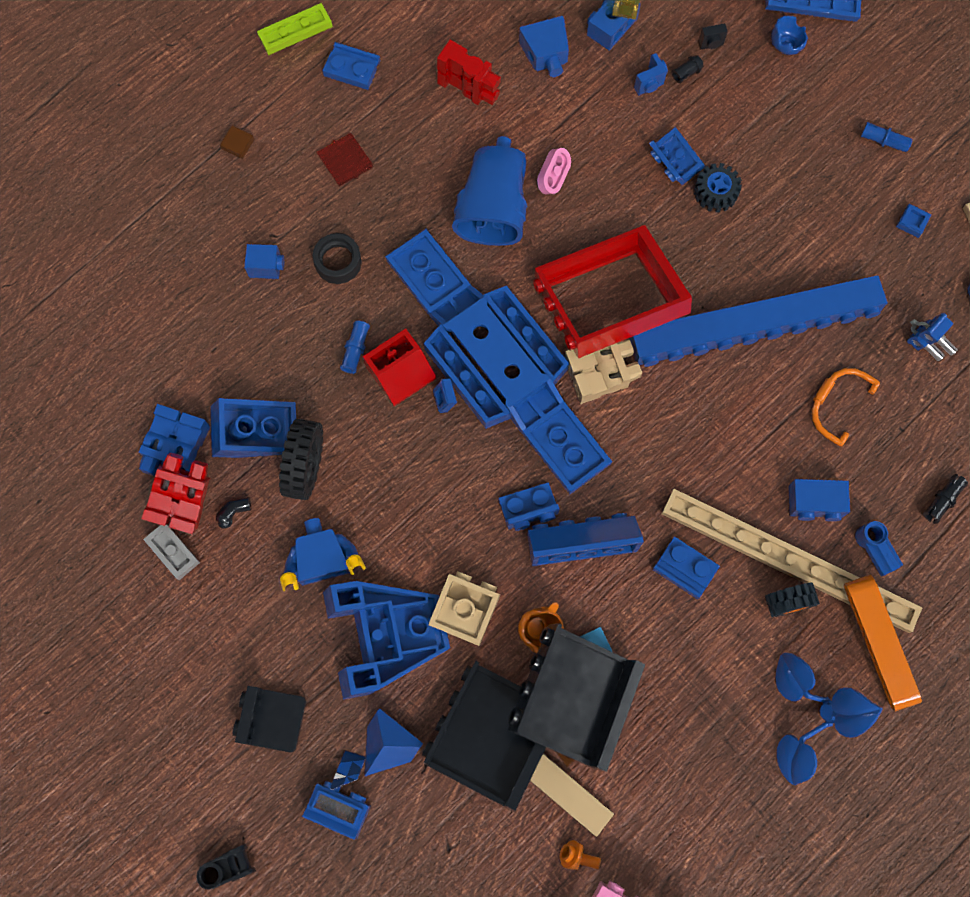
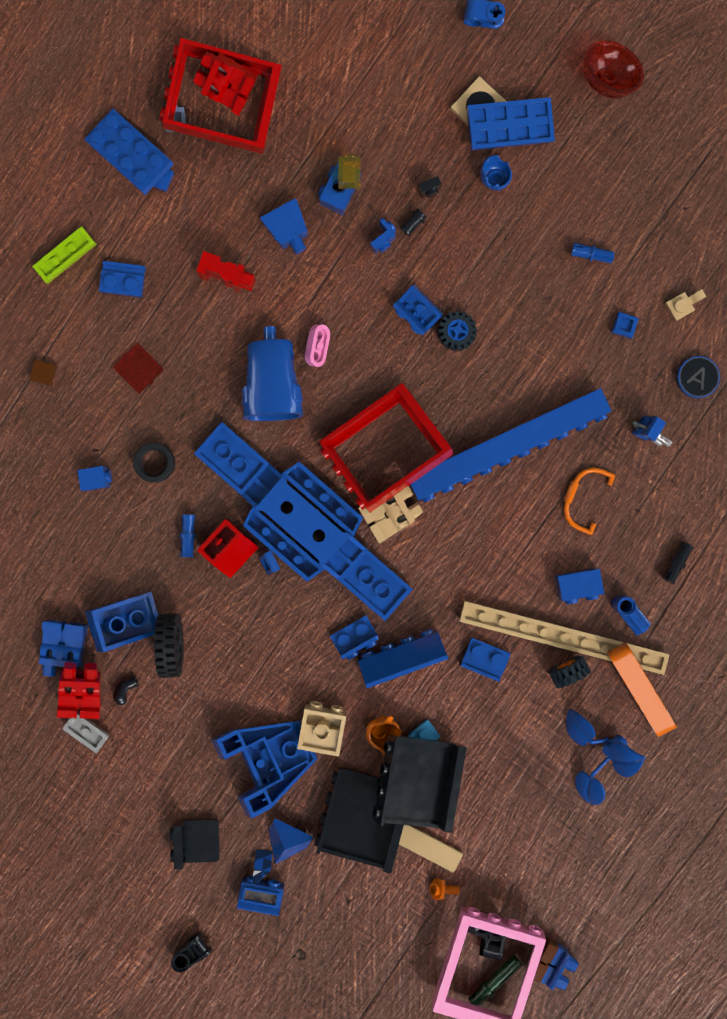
camera: 10 degrees left, 15 degrees up
blue torso [280,518,366,591] -> none

